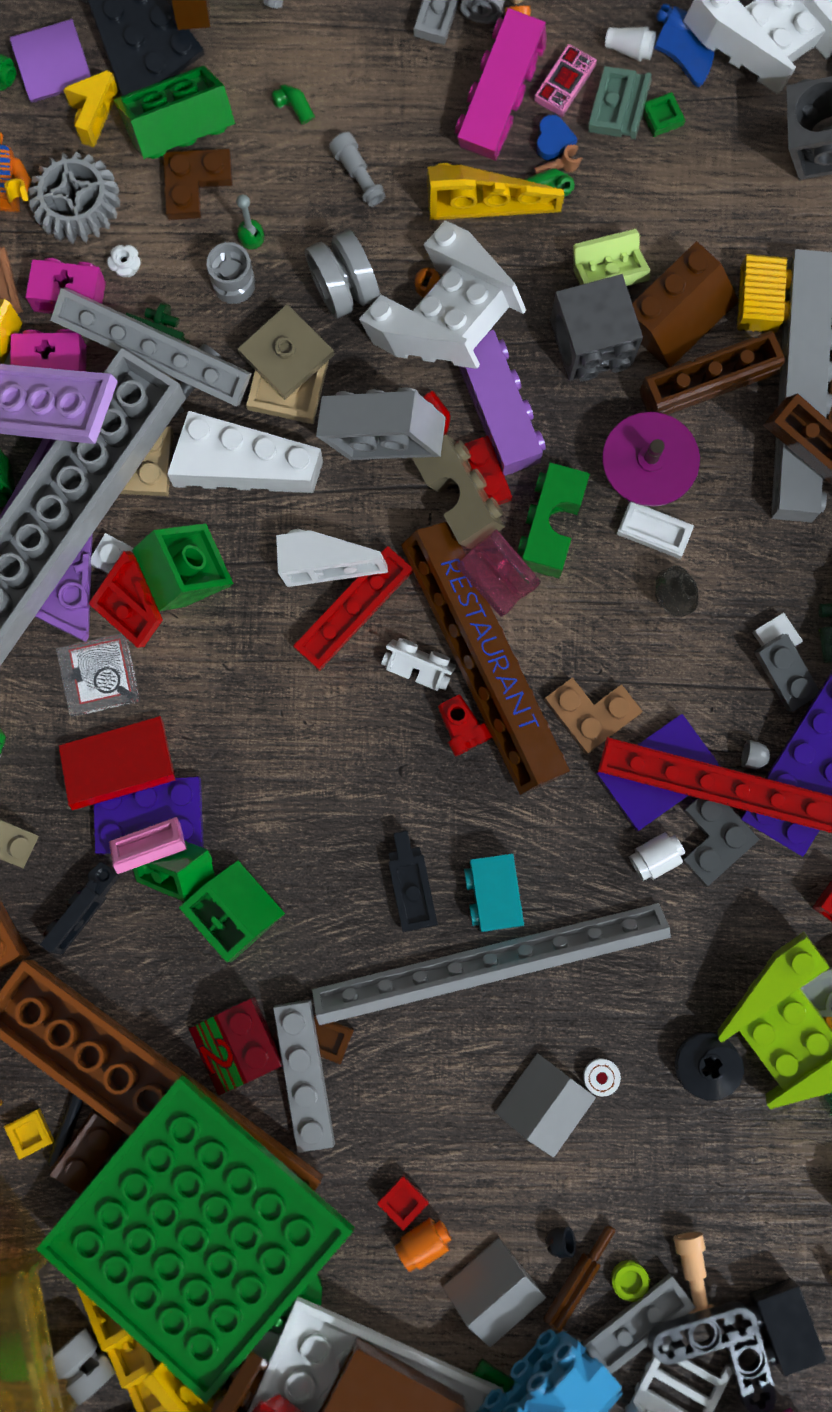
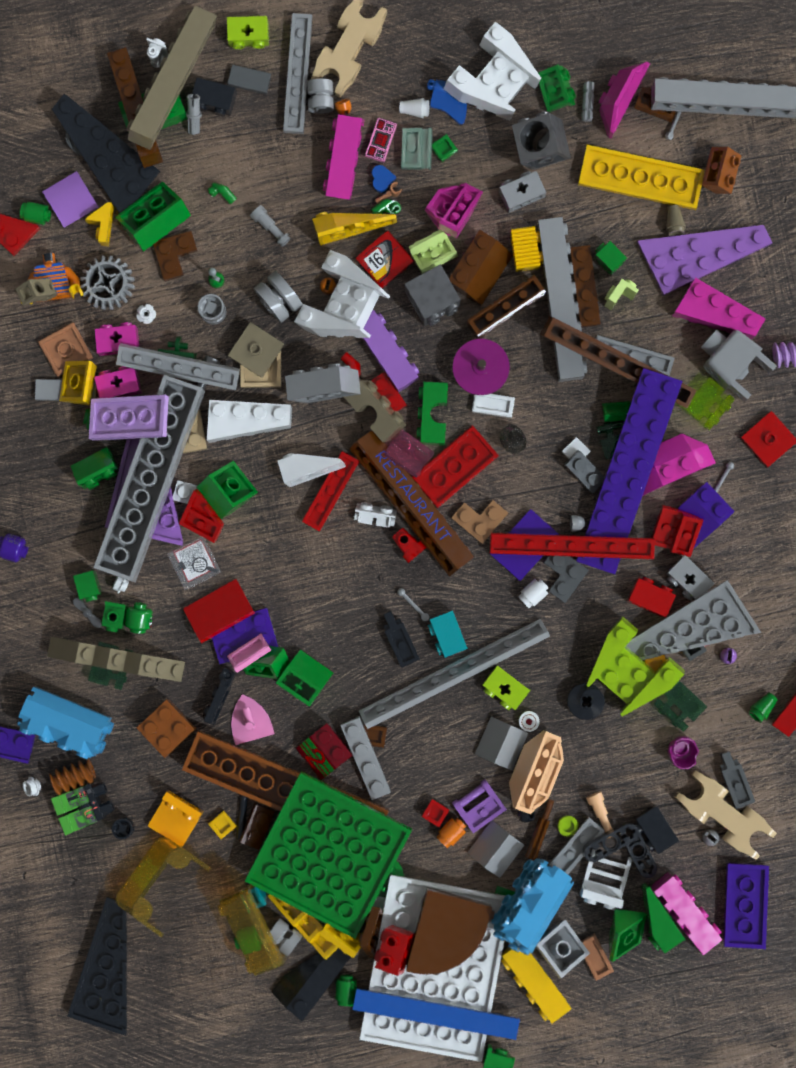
camera: 10 degrees left, 5 degrees up
none -> bright pink shield [231,694,275,745]
none -> teal slope [245,887,267,909]
none -> slope [356,231,414,288]
none -> light grey hinge [397,588,429,621]
none -> red tile [412,425,499,509]
none -> dark pink wedge [425,183,483,238]
none -> medium lavender plate [452,779,507,833]
none -> lime brick [482,666,530,710]
none -> light grey brick [499,171,546,213]
none -> light nougat wedge [509,730,564,814]

